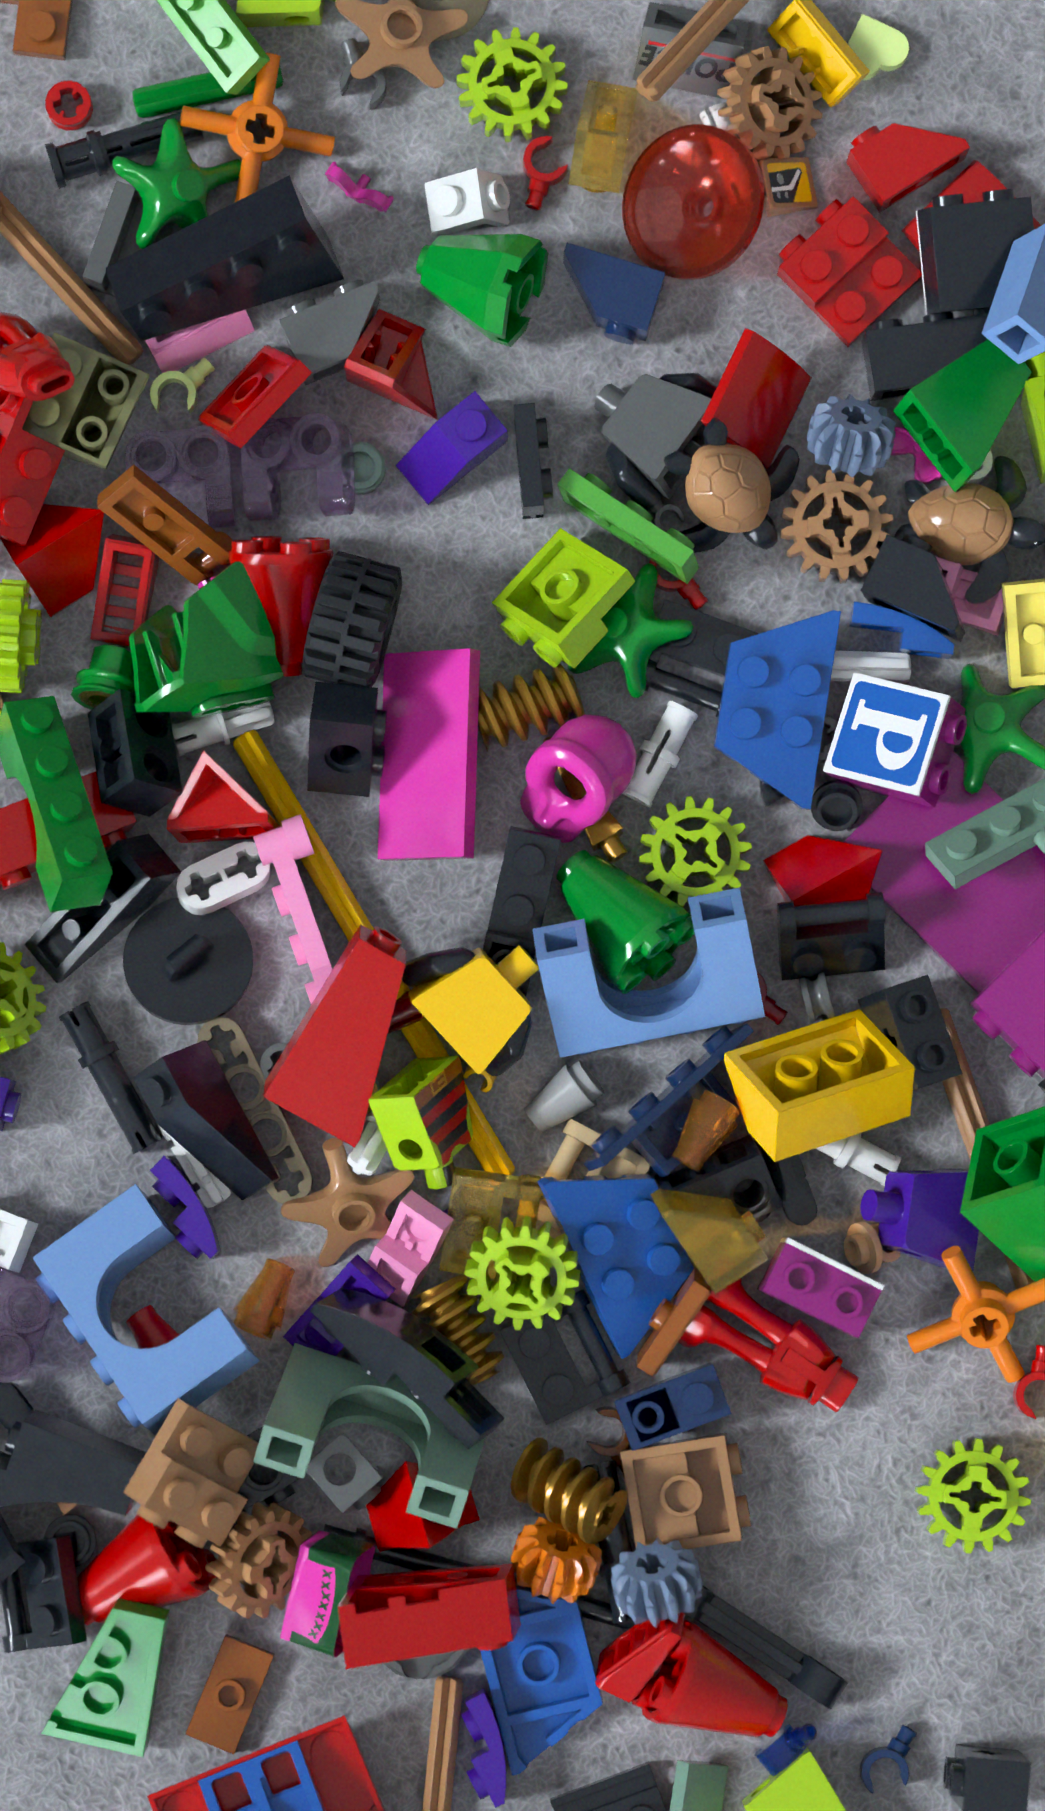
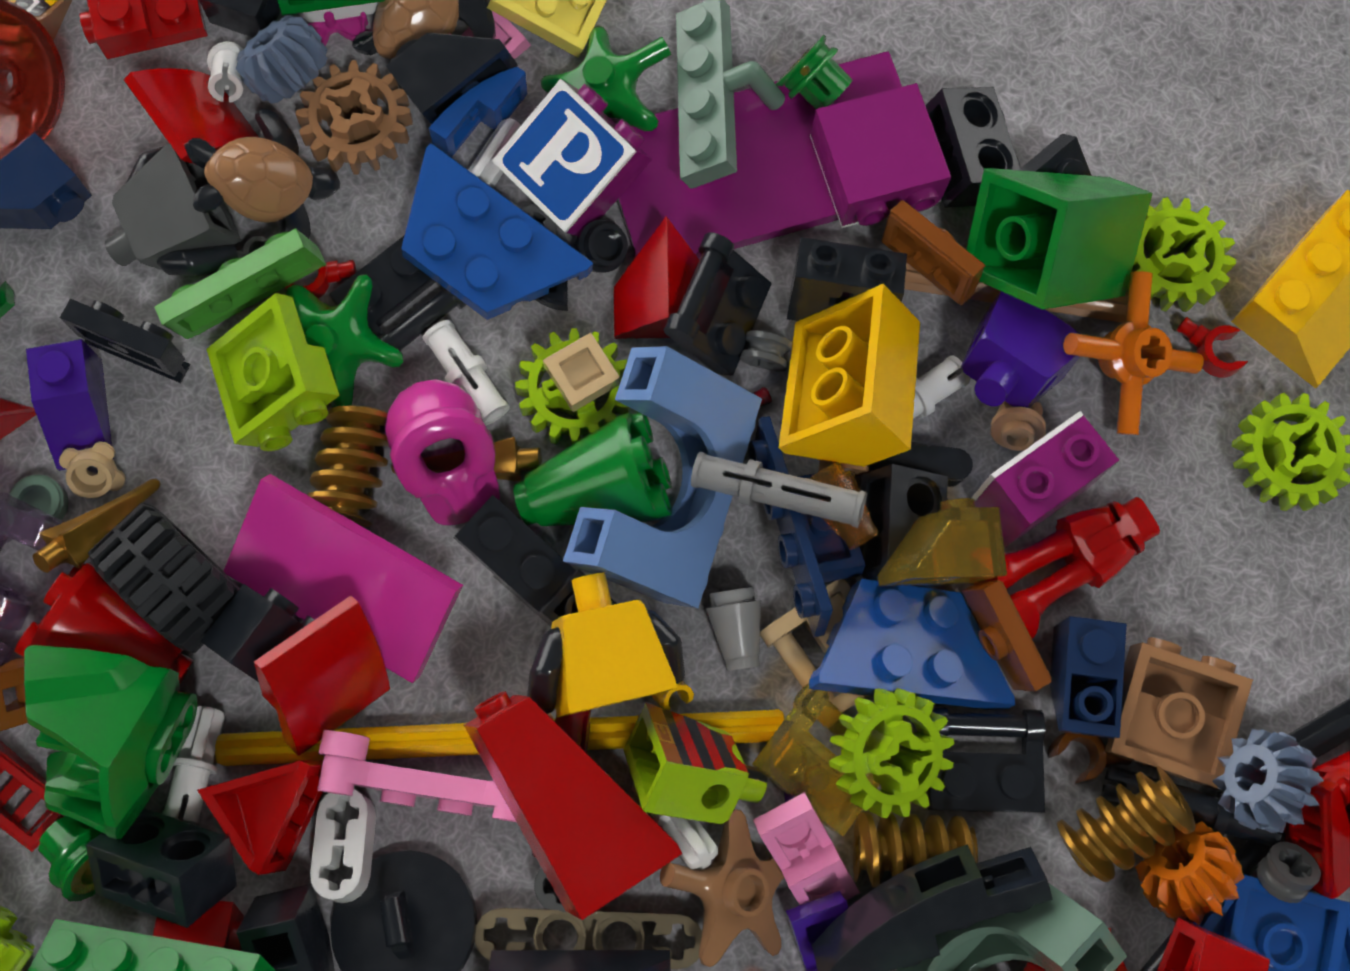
camera: 65 degrees left, 10 degrees down
none -> pearl gold piece [32,478,161,573]
none -> tan plate [59,441,126,498]
none -> white pin [207,41,243,102]
none -> red slope [254,596,390,756]
none -> tan plate [543,332,620,412]
none -> light grey pin [691,452,867,528]
none -> dark orange plate [881,200,985,305]
none -> dark grey bush [1256,842,1321,903]

